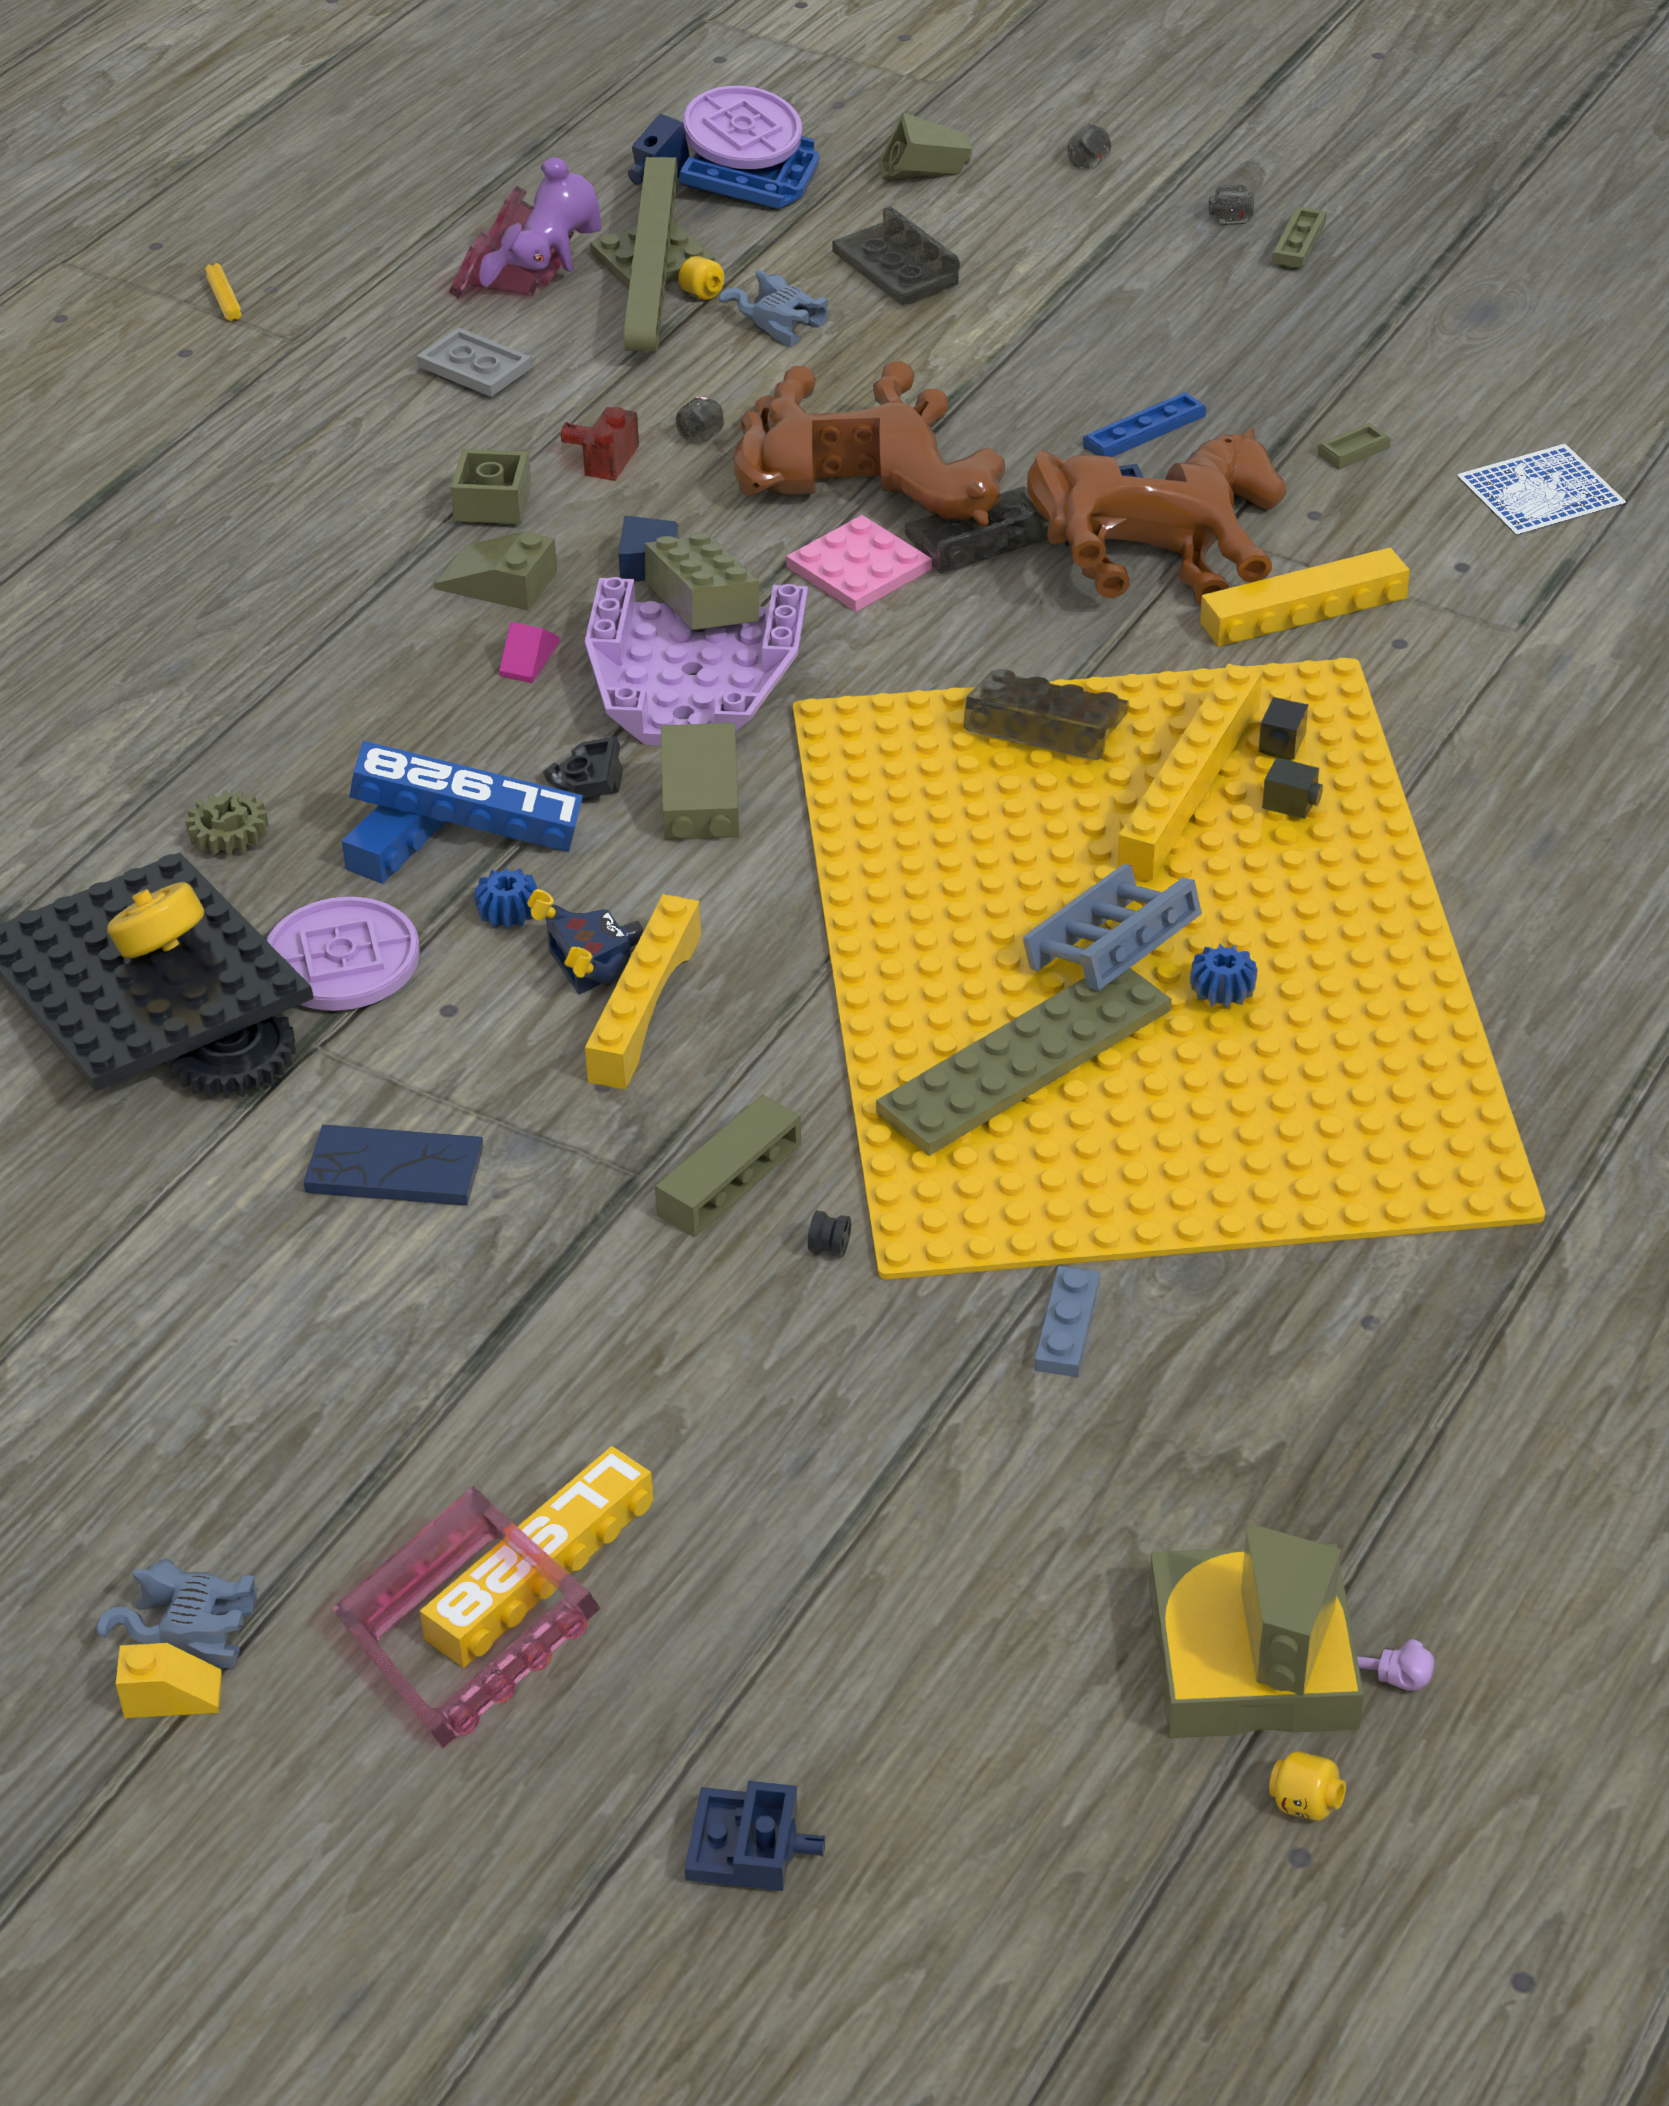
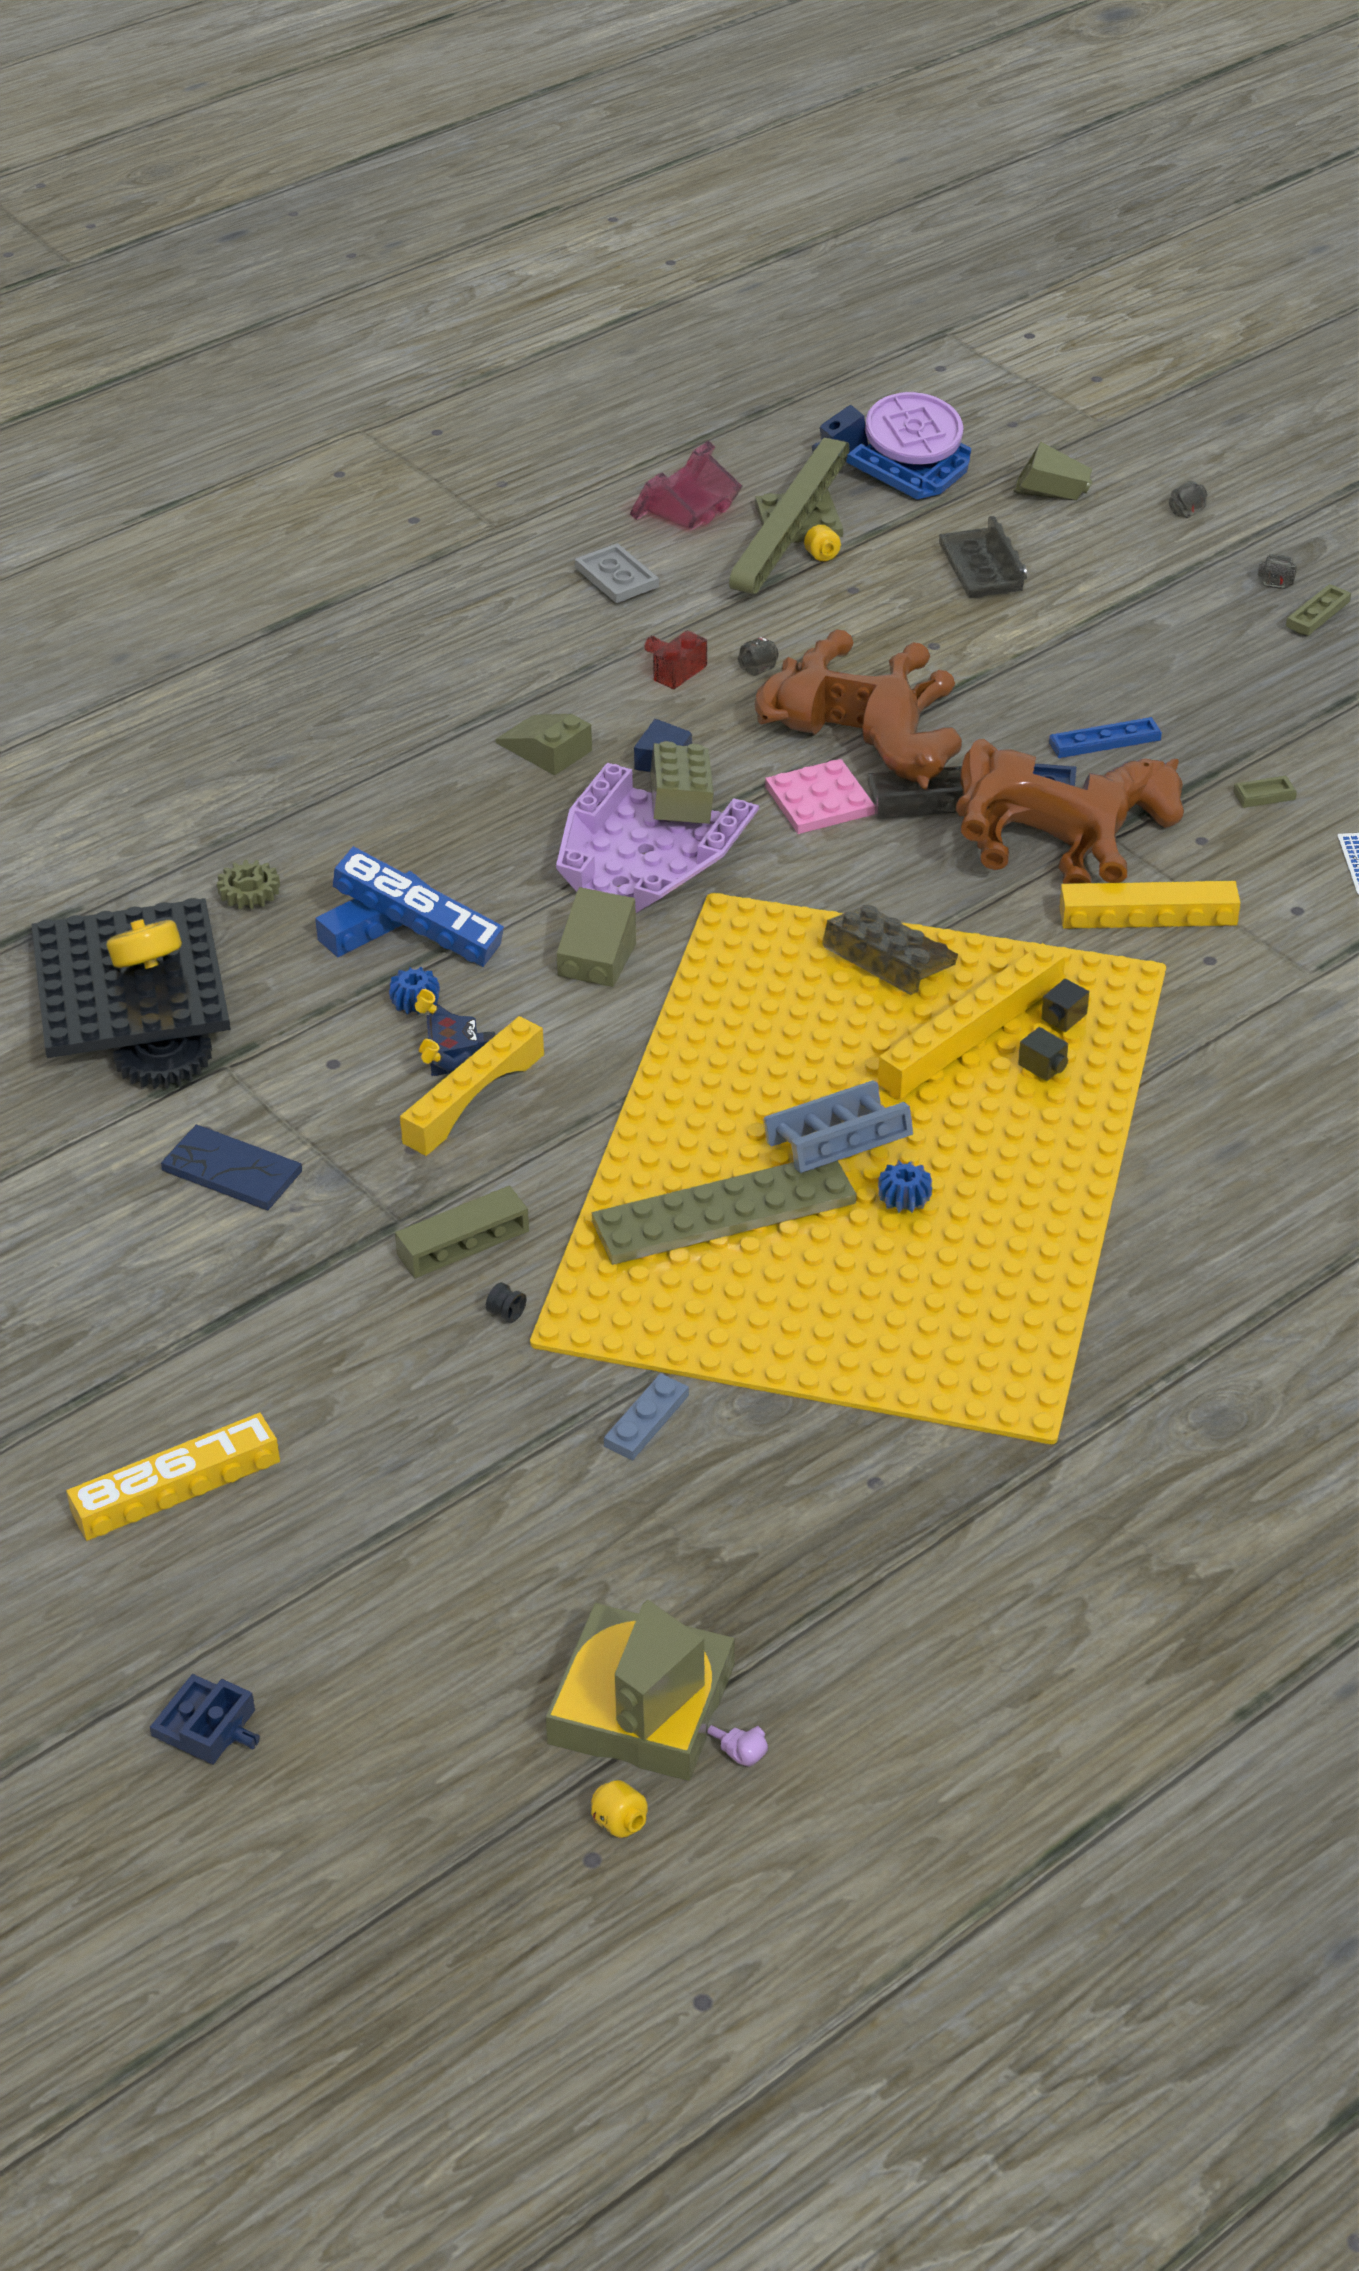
camera: 20 degrees right, 0 degrees up
yellow axle [205,263,242,321] -> none
lavender plate [266,897,420,1011] -> none
clear pink windscreen [331,1486,601,1748] -> none
olive brick [450,449,531,525] -> none
medium lavender animal [479,157,601,287] -> none
dark pink slope [499,622,560,683] -> none
black plate [543,737,623,798] -> none
sand blue animal [719,270,829,347] -> none

